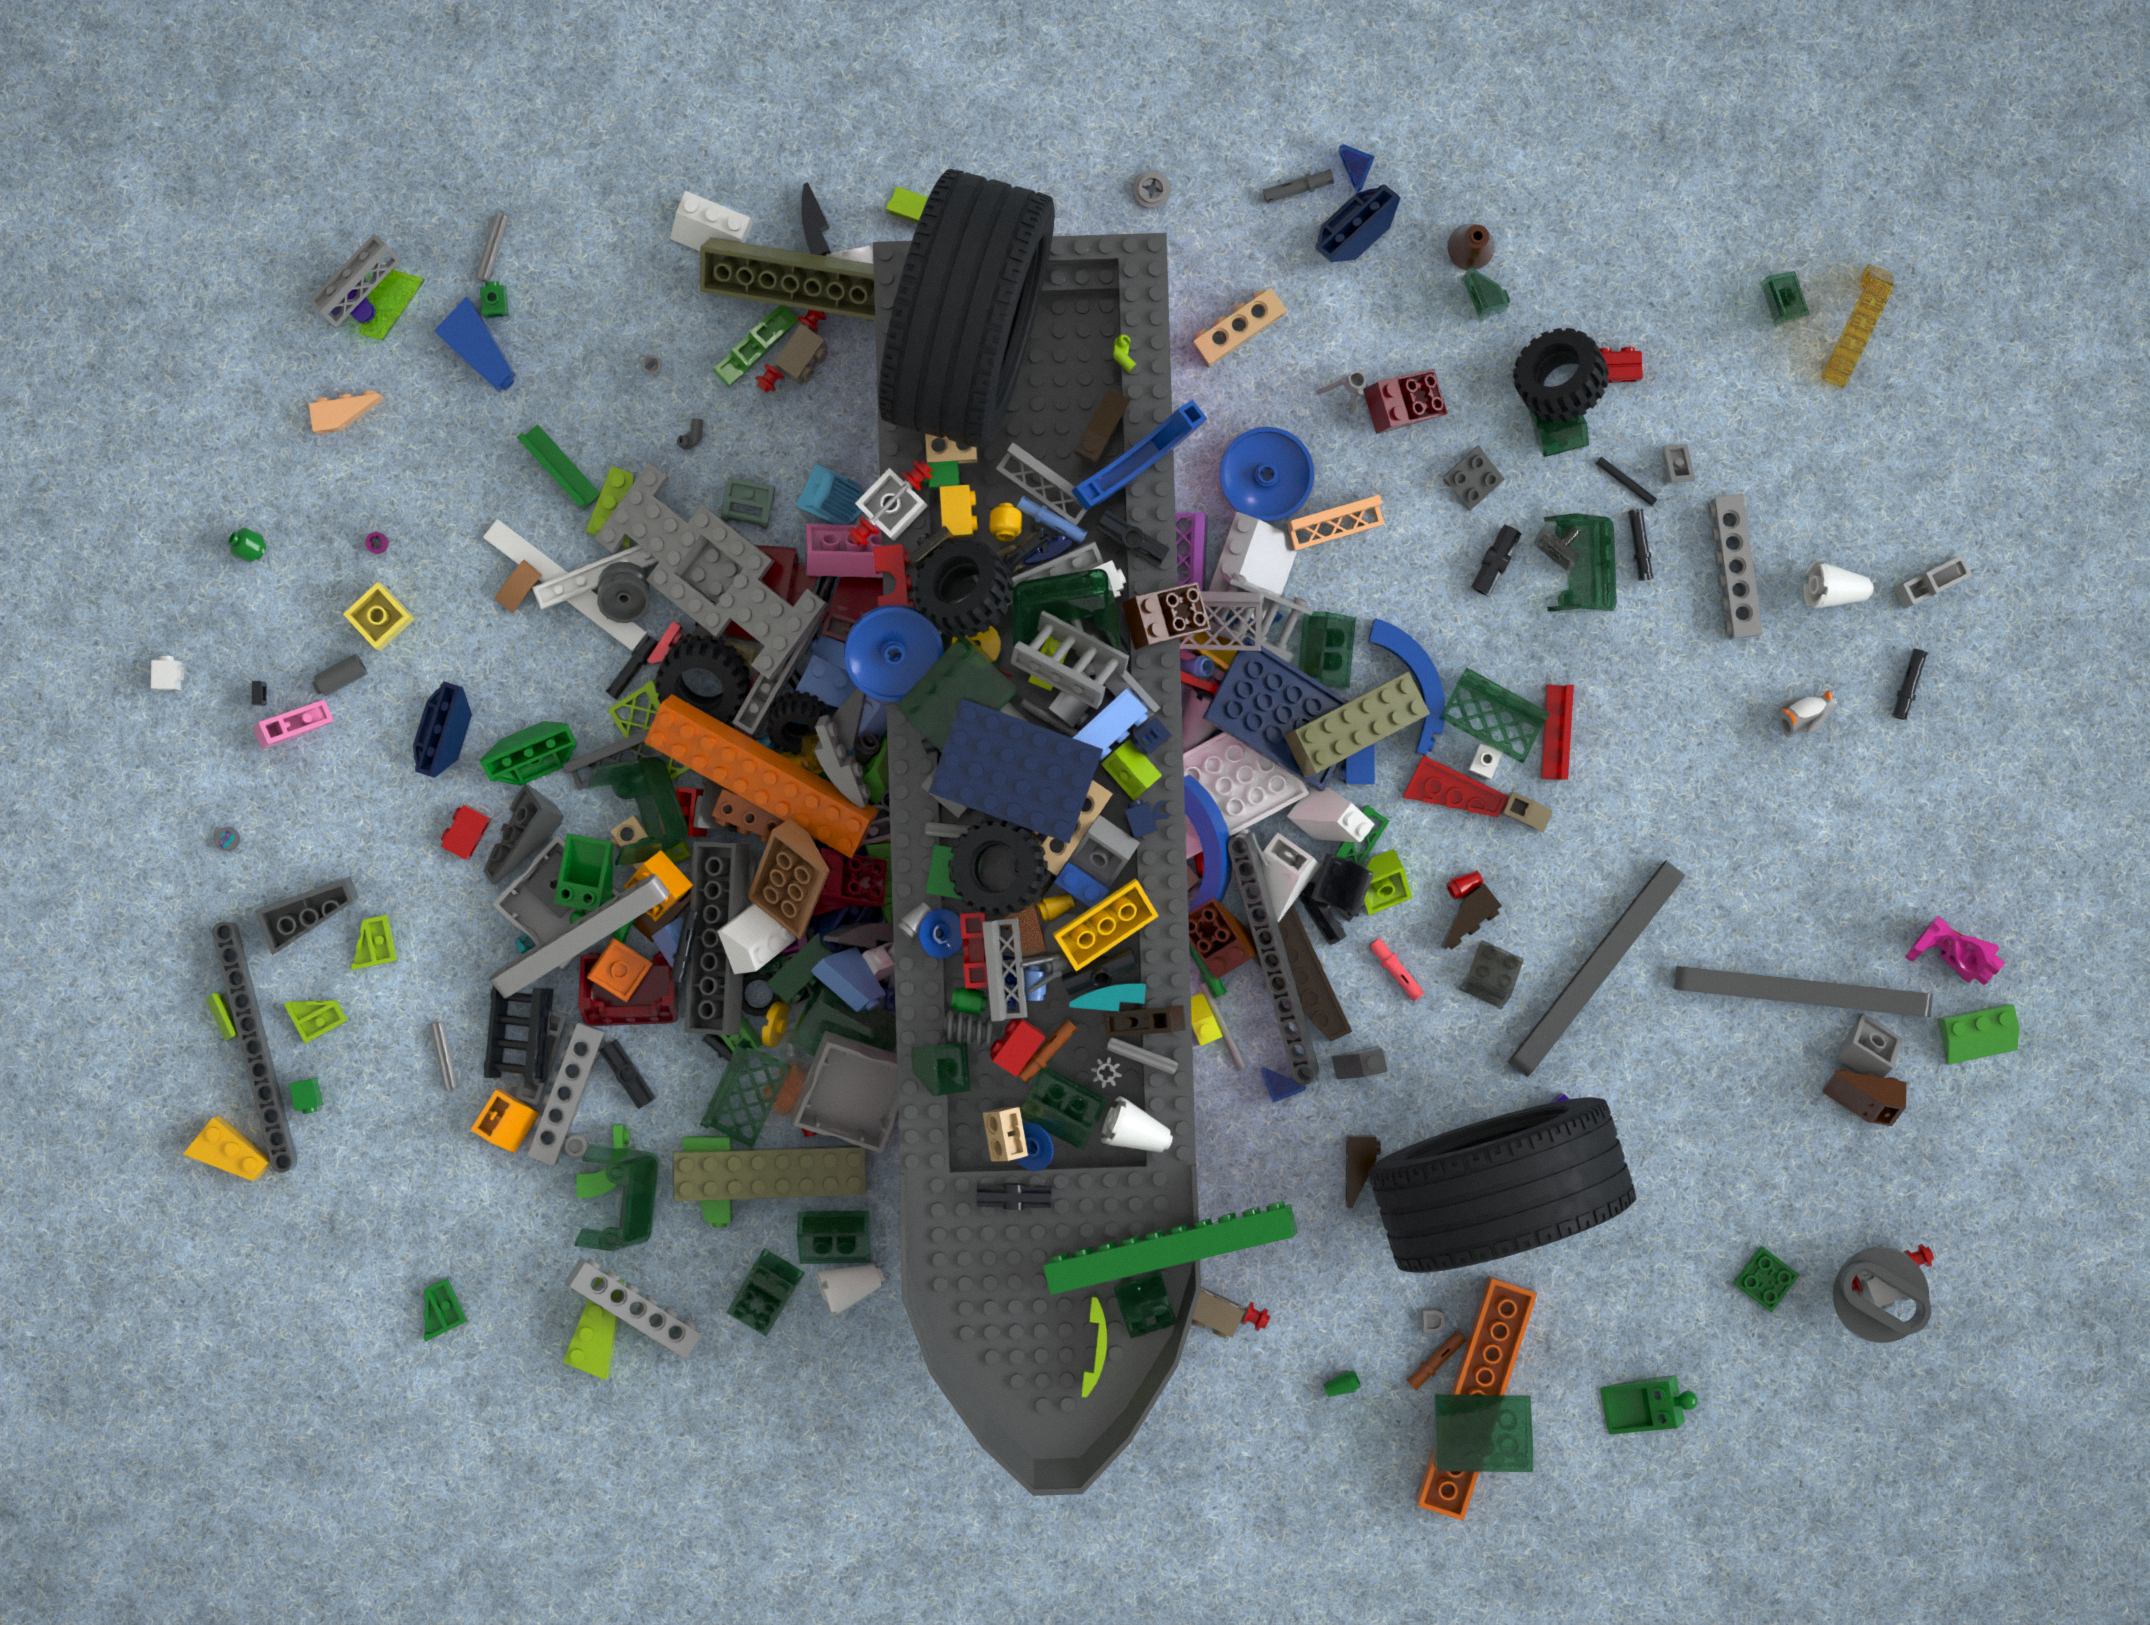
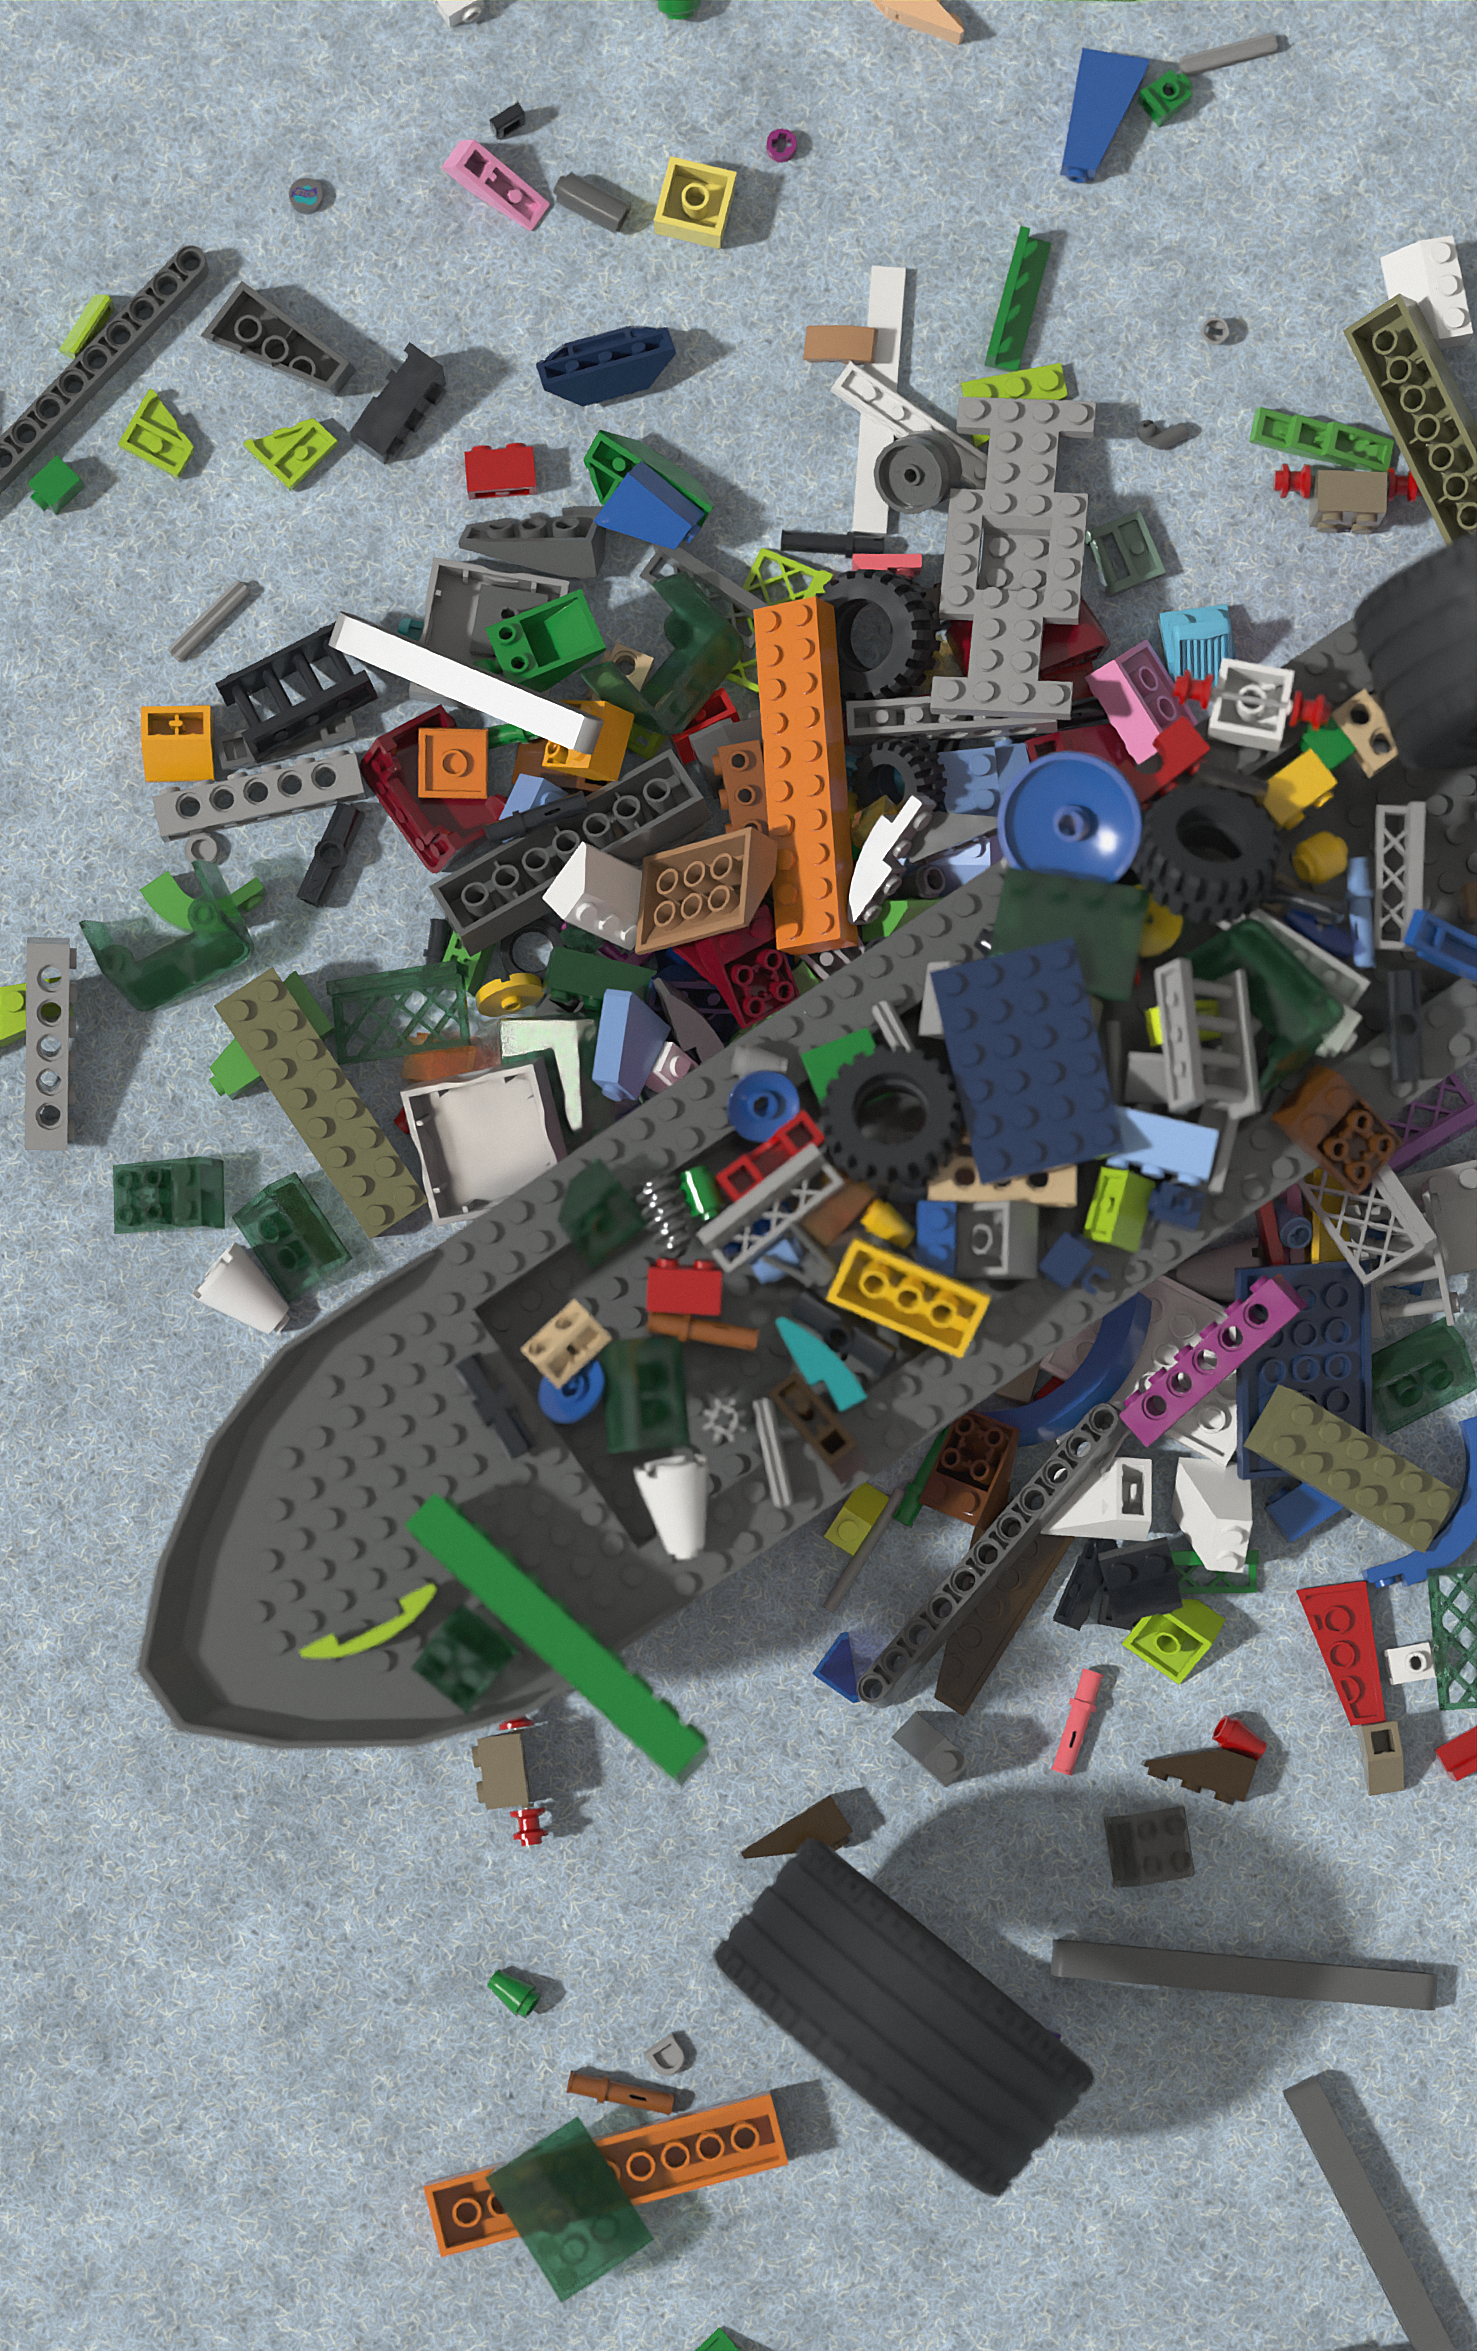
camera: 50 degrees right, 5 degrees down
none -> black wedge [350,342,447,465]
none -> blue slope [594,461,705,550]
none -> magenta brick [1118,1273,1308,1448]

